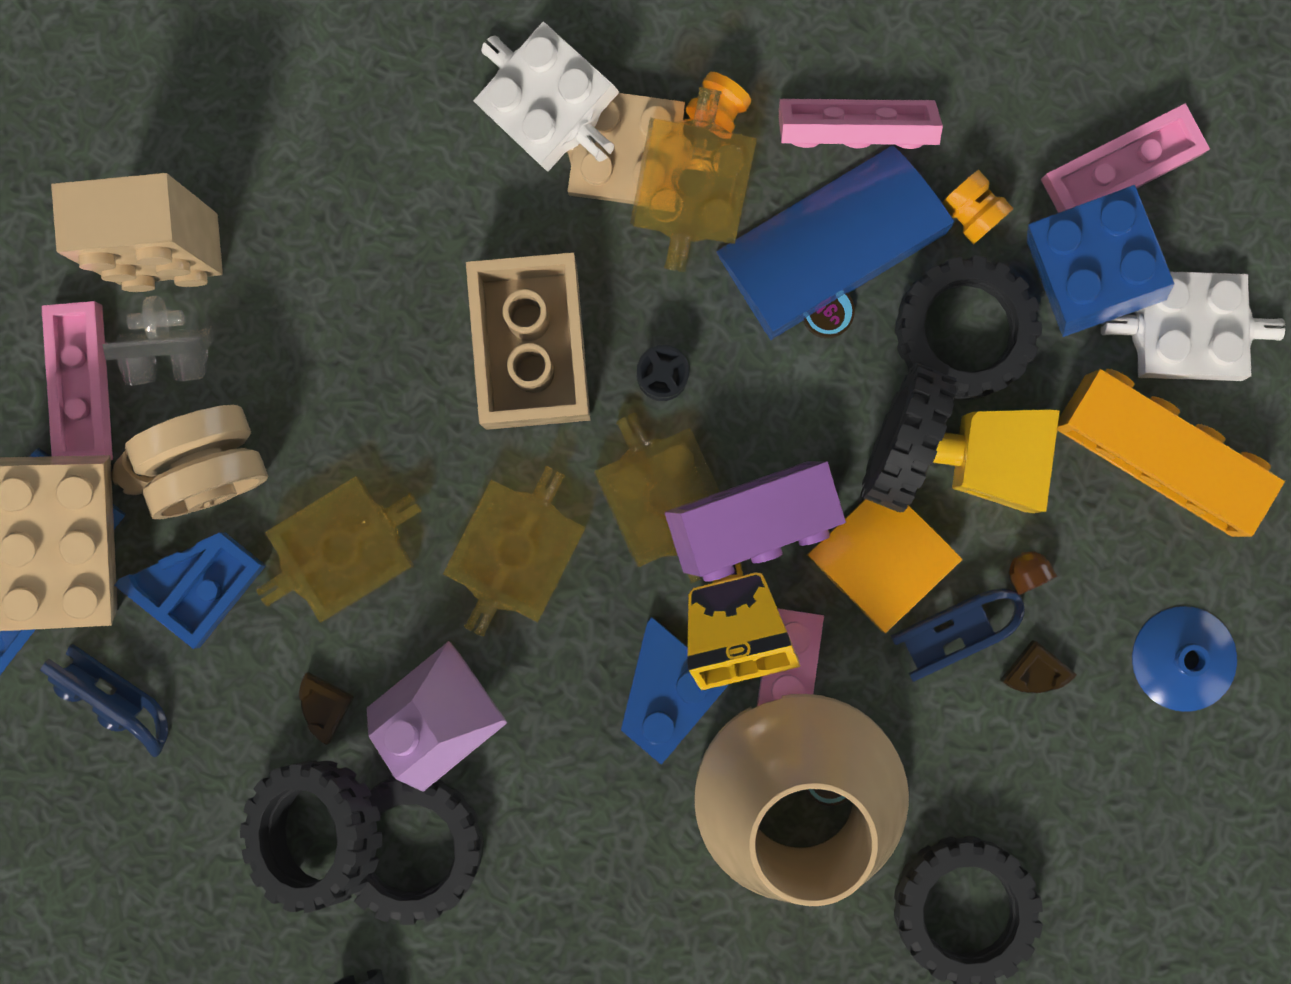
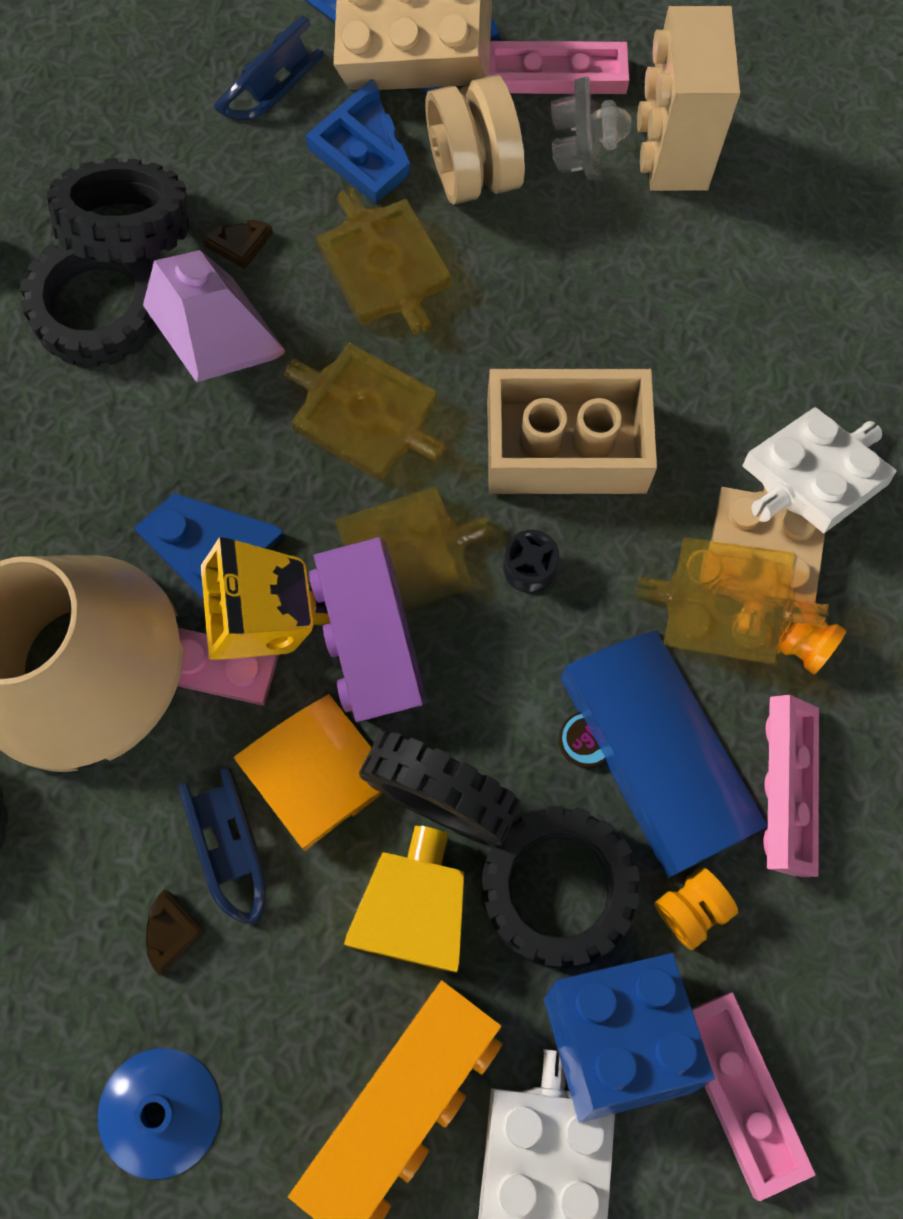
camera: 95 degrees right, 15 degrees down
reddish brown hinge [1009,551,1058,595] -> none

